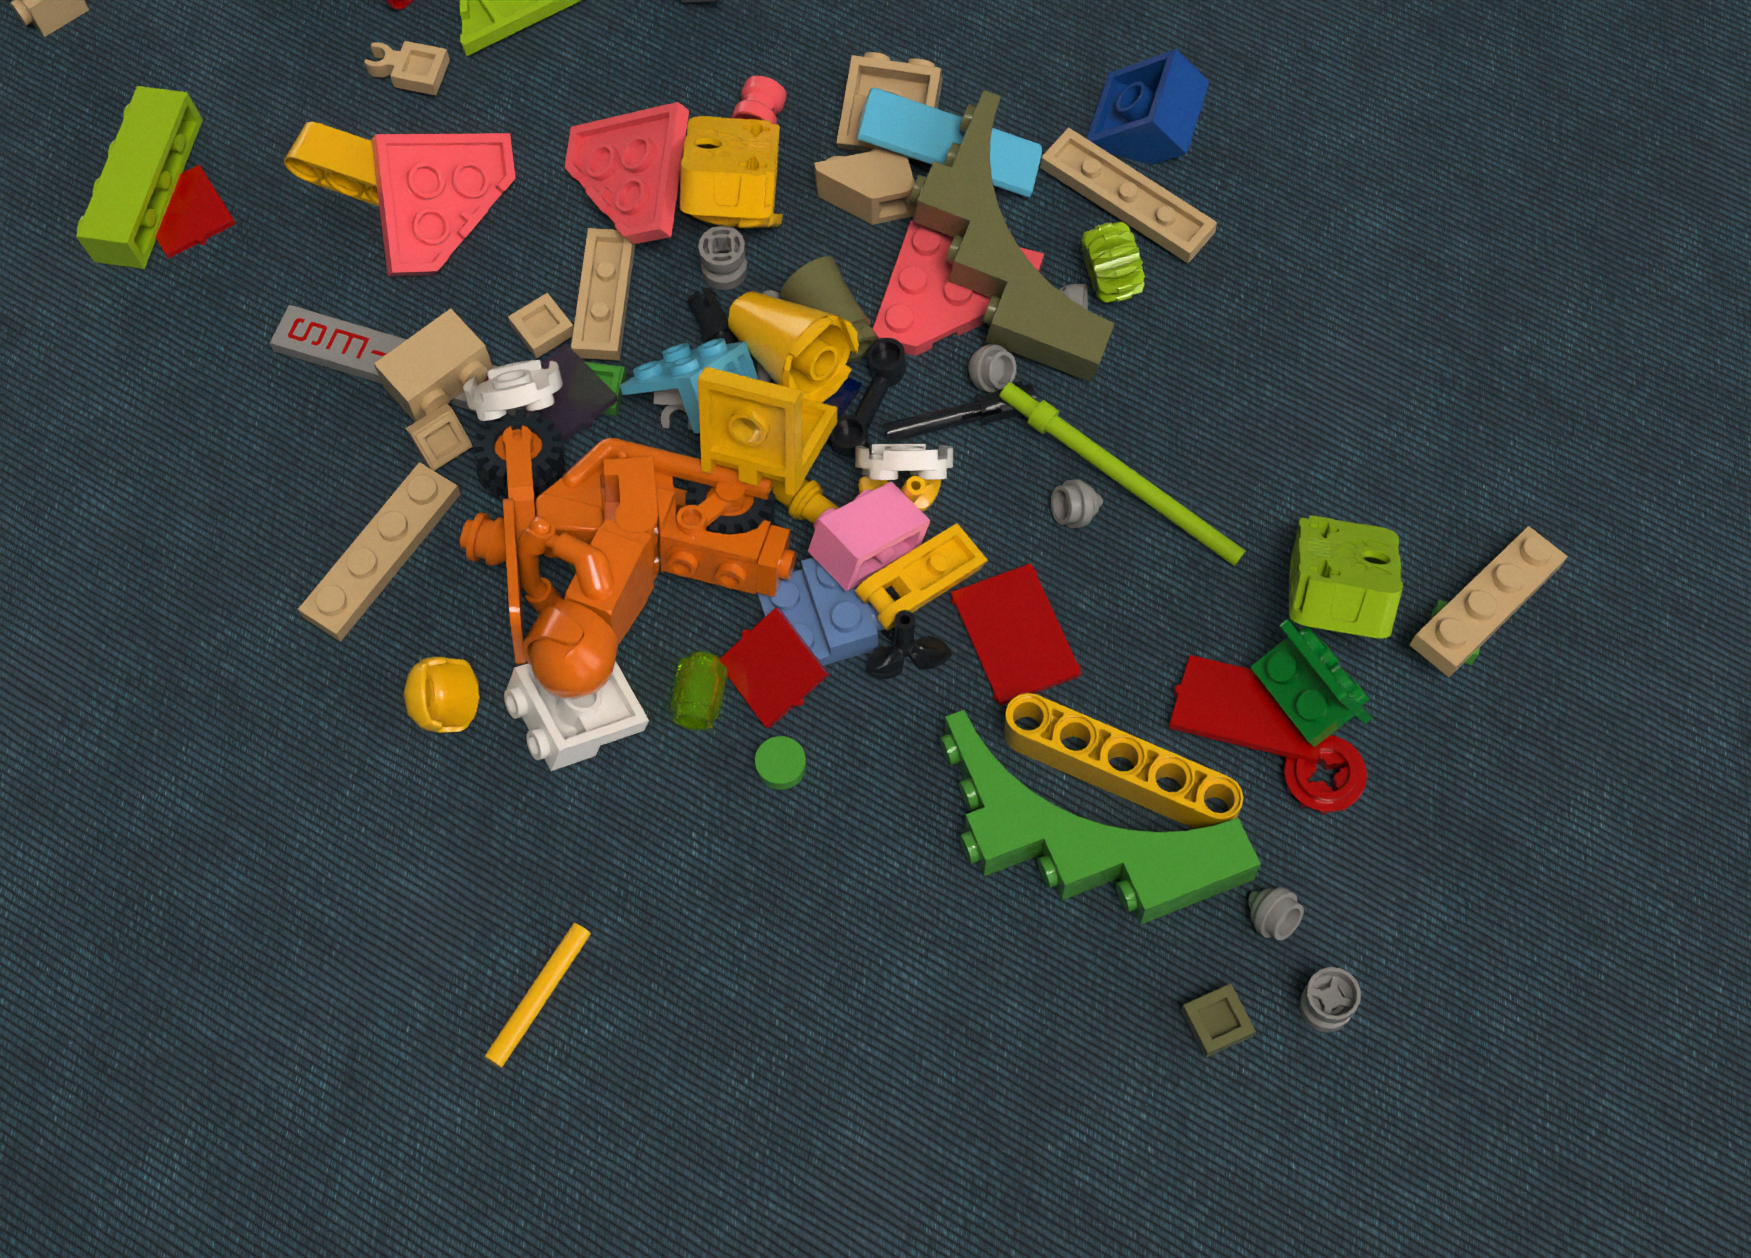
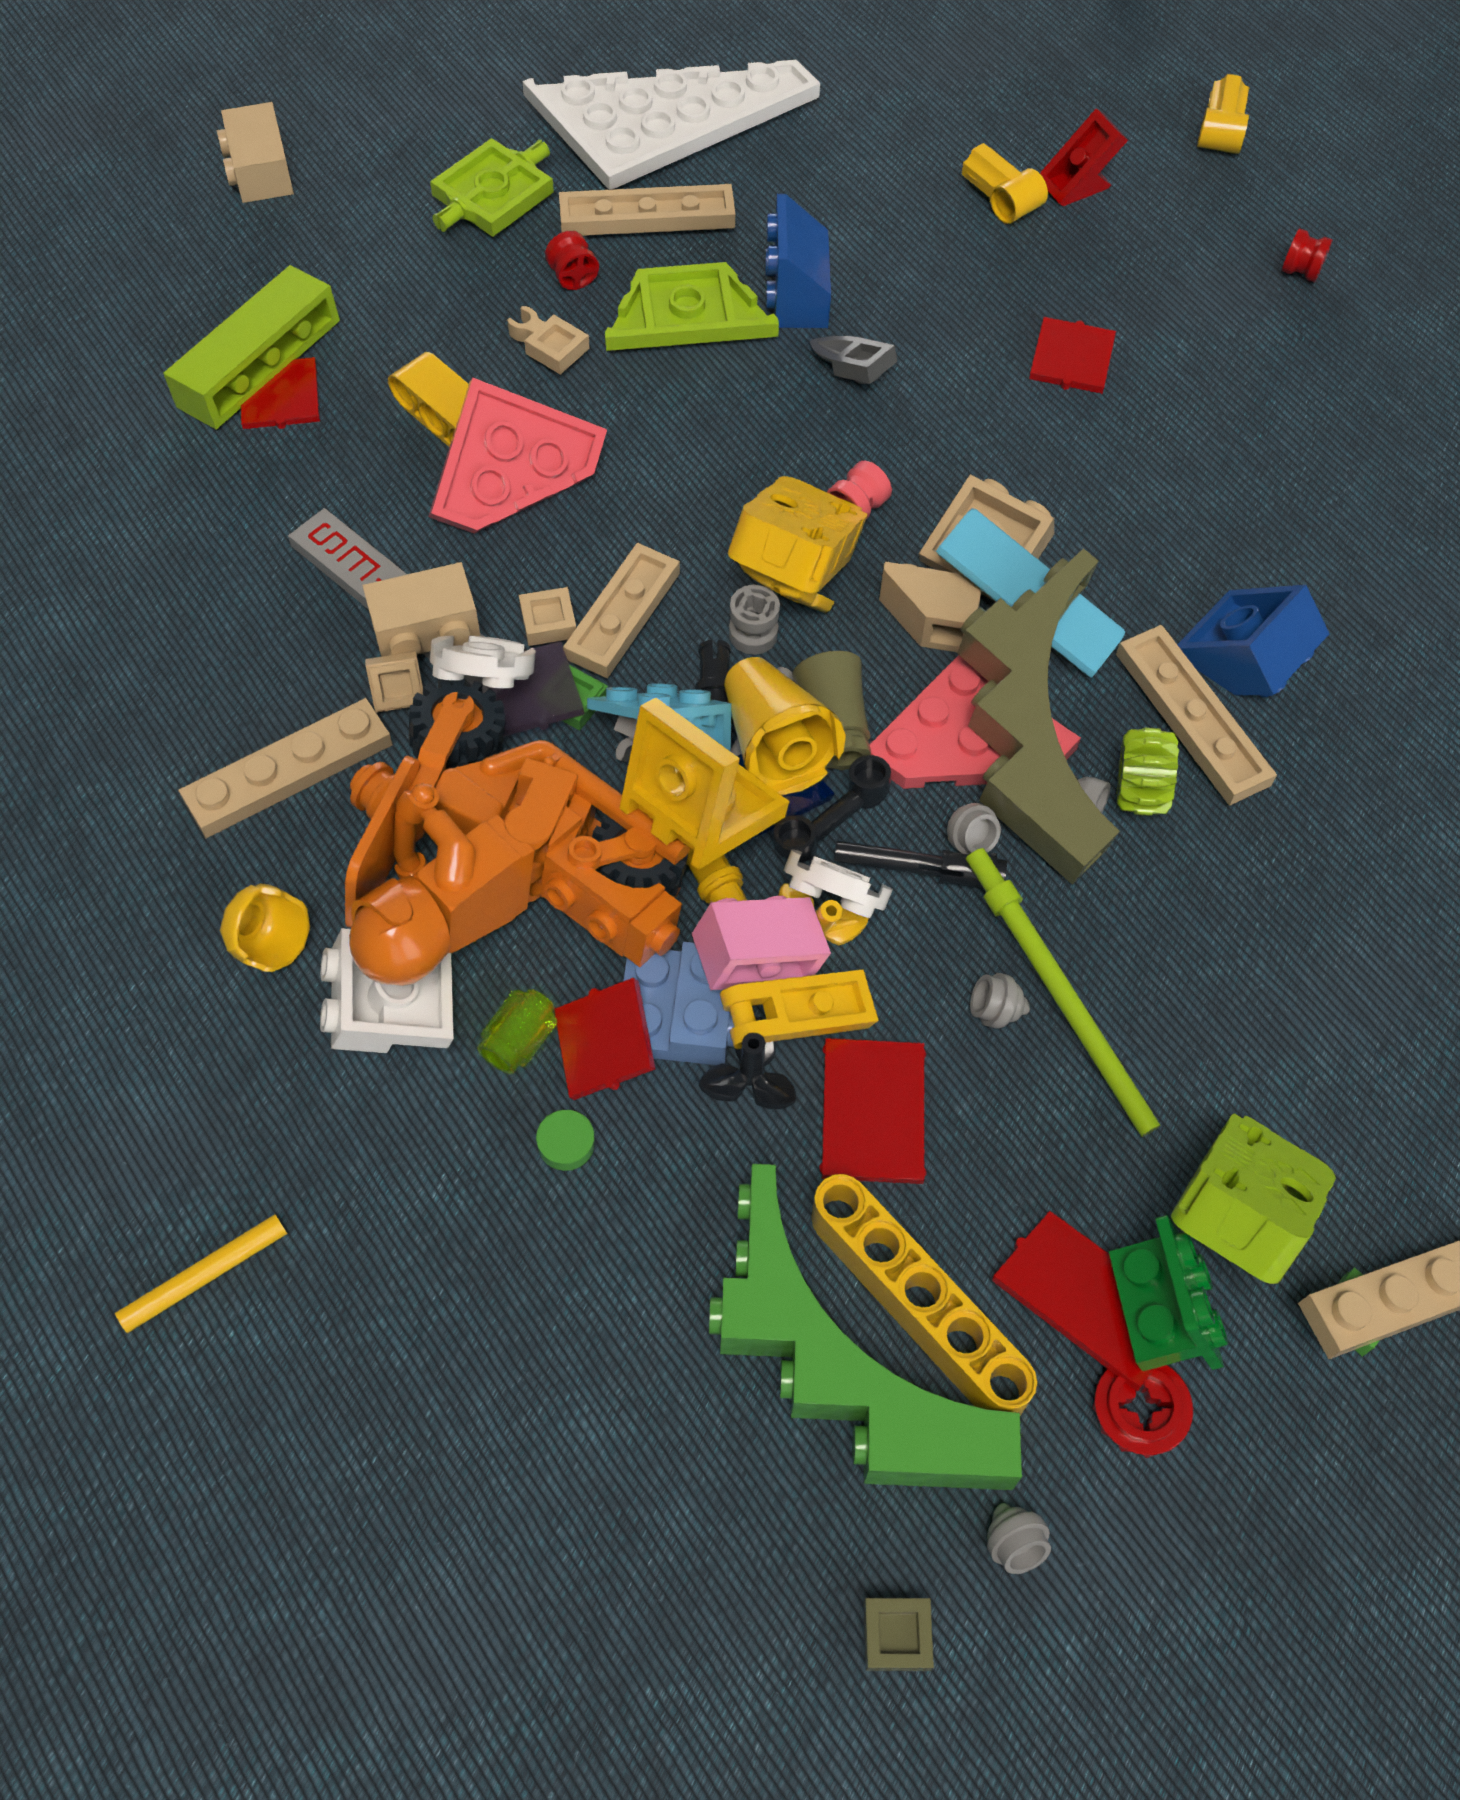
camera: 20 degrees right, 5 degrees down
coral plate [564,102,689,244] -> none
light grey wheel [1299,967,1361,1033] -> none

